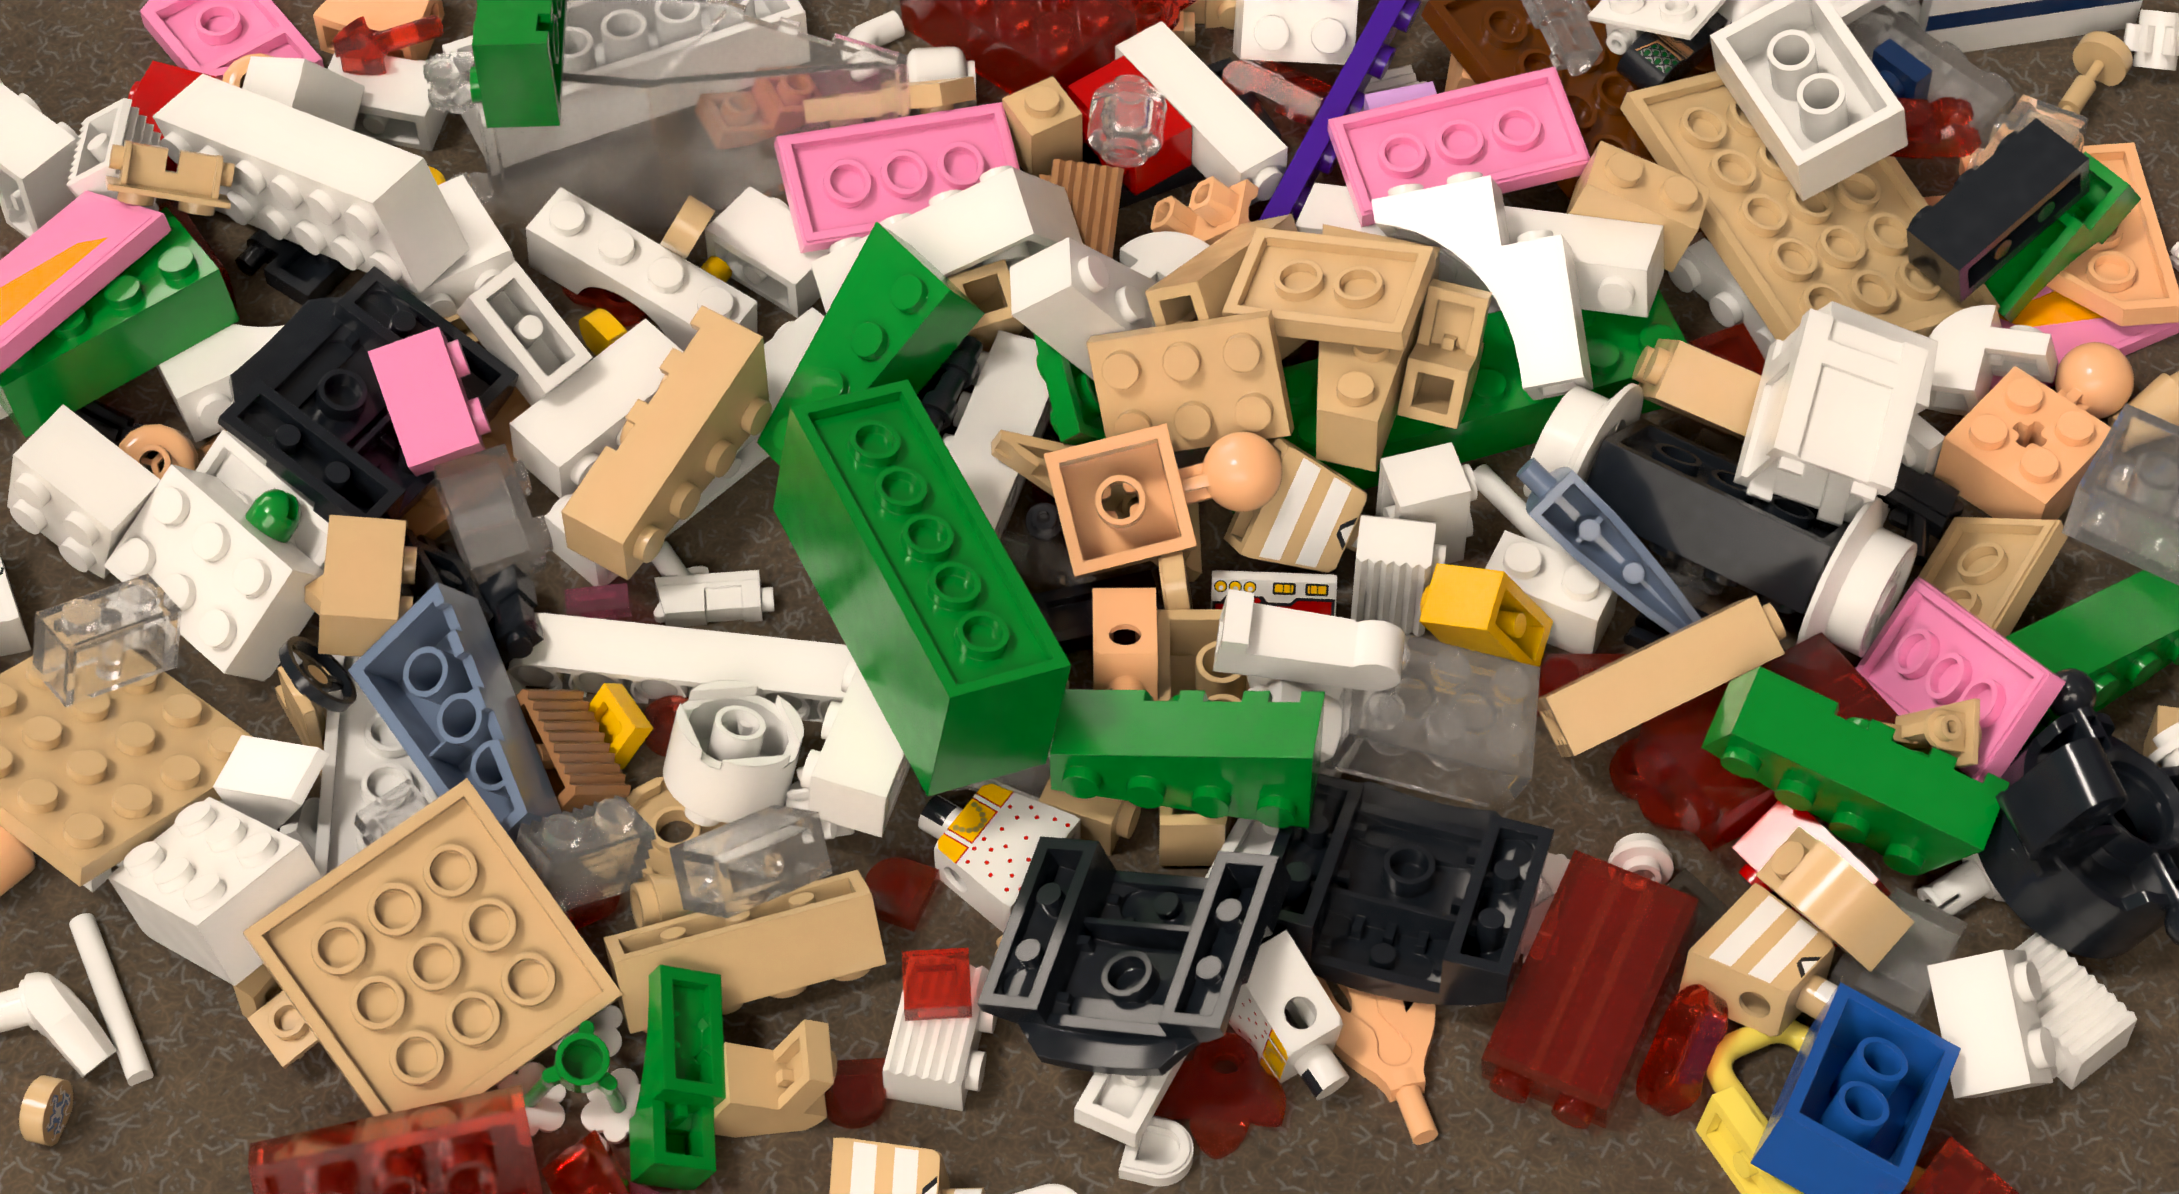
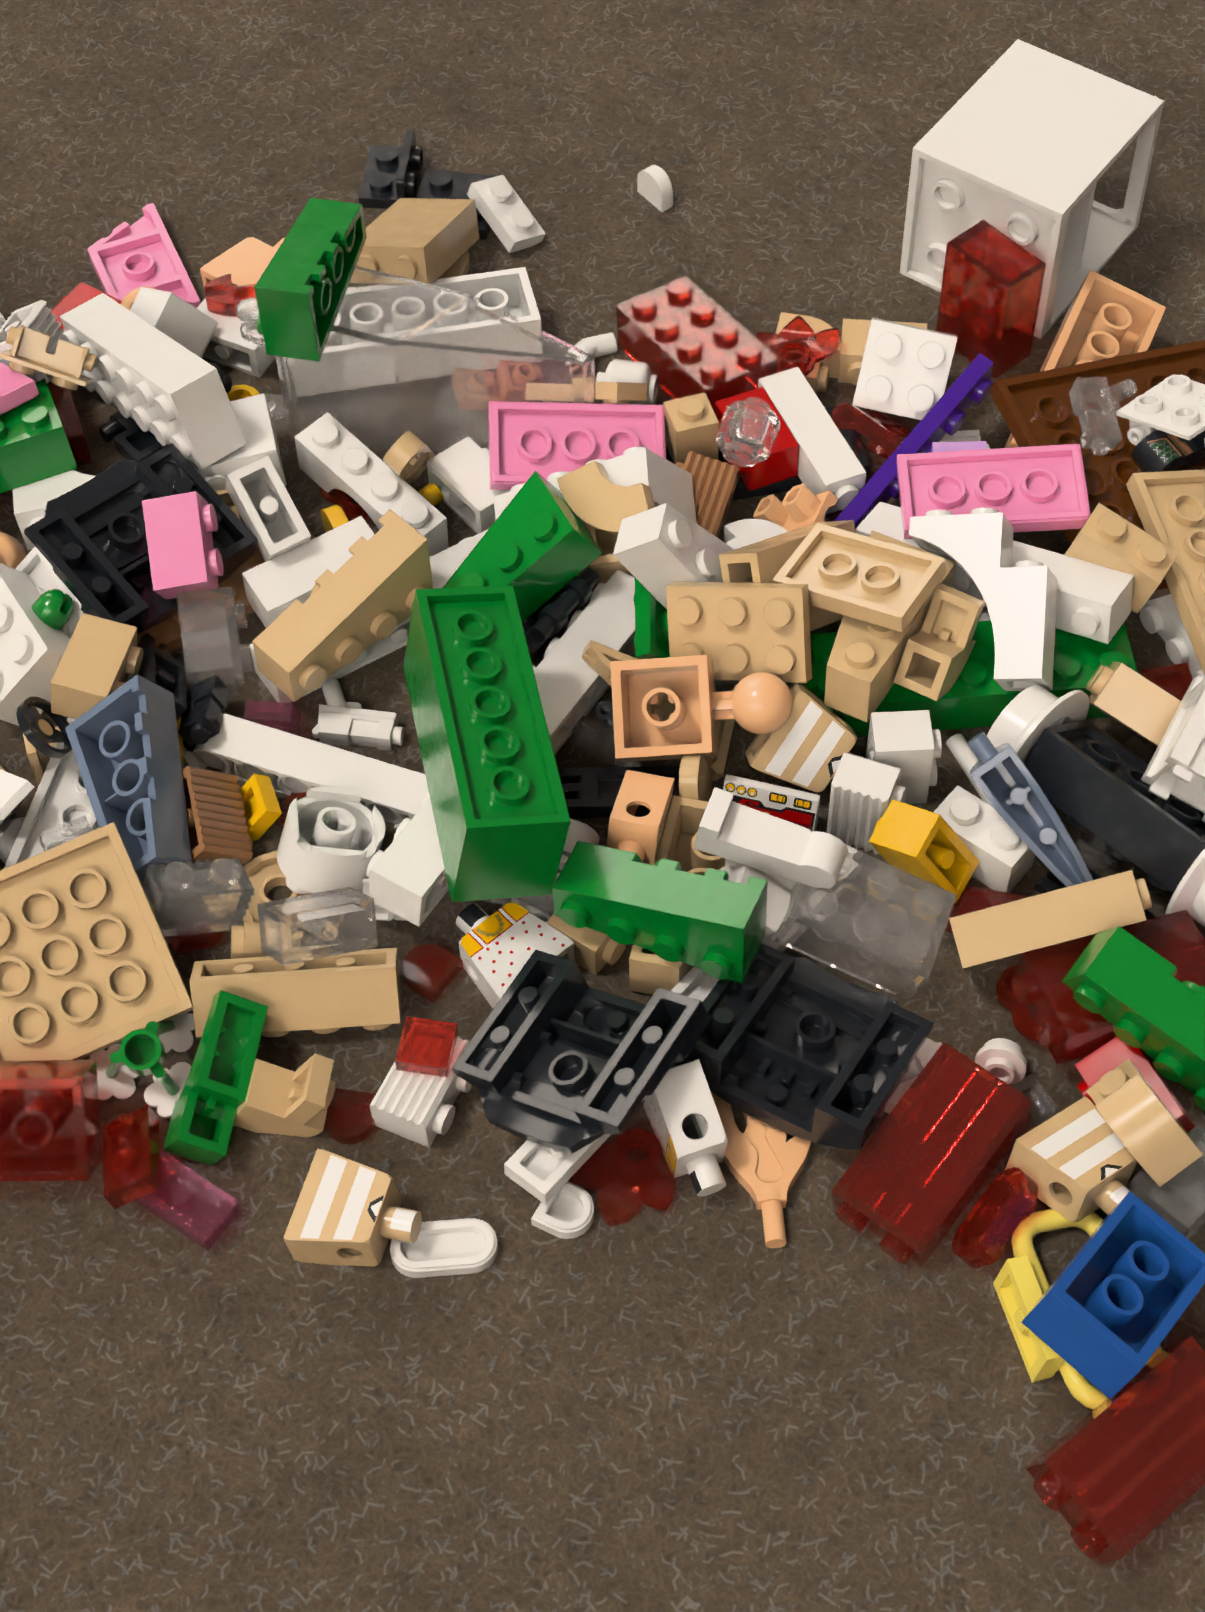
camera: 15 degrees right, 0 degrees up
none -> tan tile [557,461,655,535]

